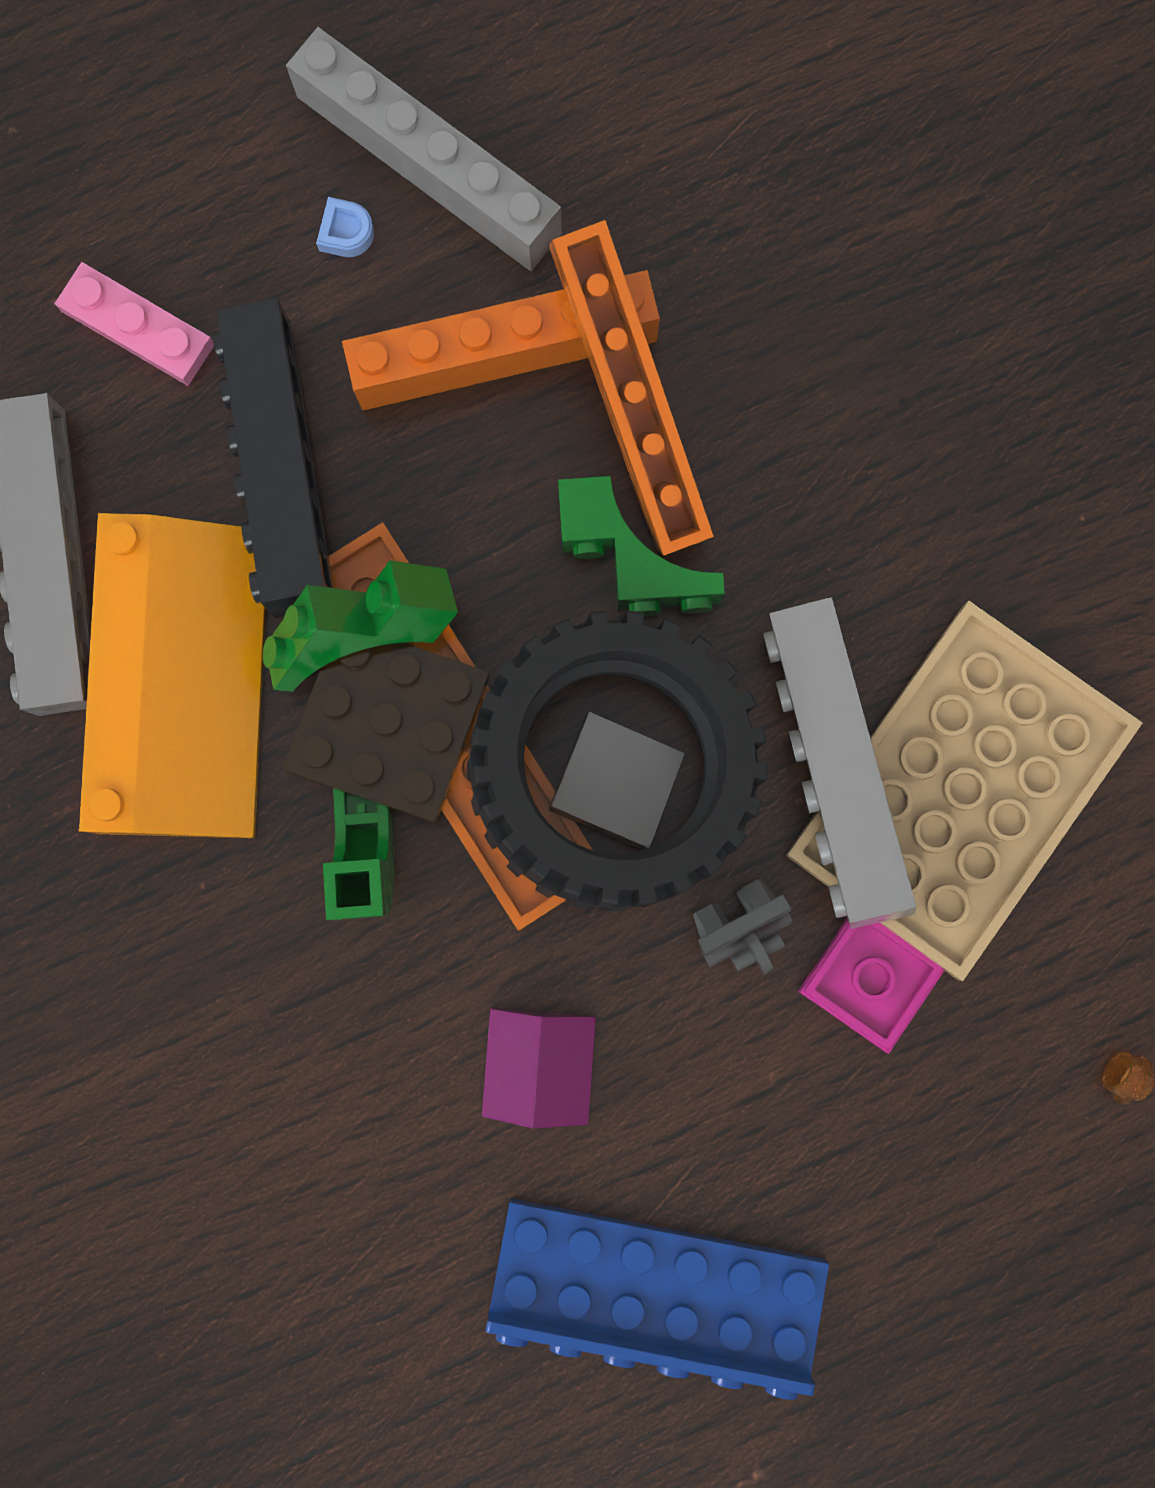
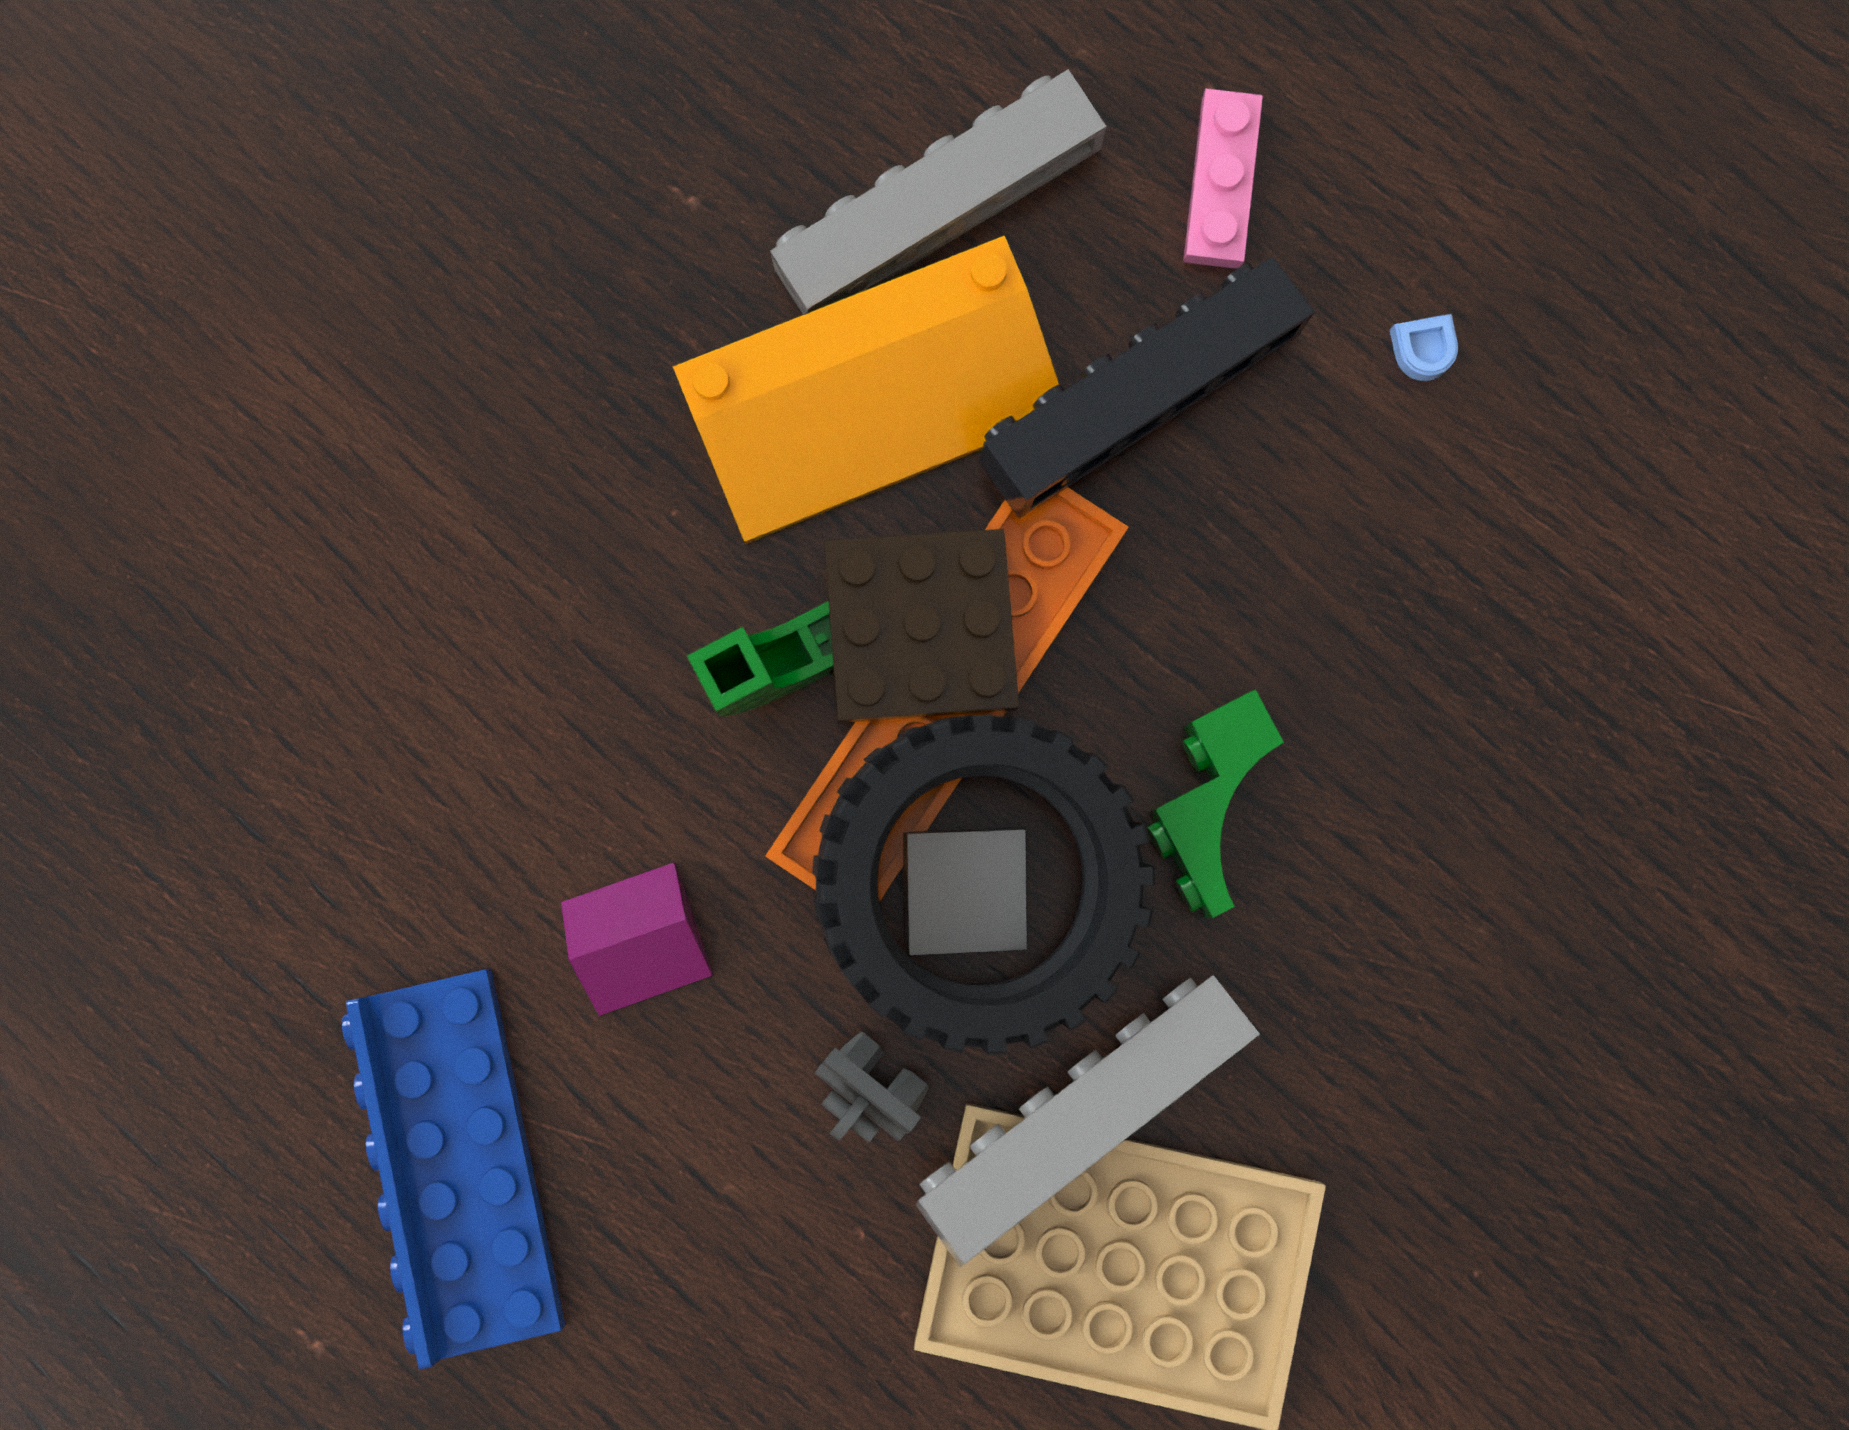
camera: 65 degrees right, 0 degrees up
green arch [263,560,458,692] -> none
light grey brick [286,27,562,272] -> none
orange brick [342,270,660,411] -> none
orange brick [549,220,714,555] -> none
dark pink tile [798,918,945,1054] -> none

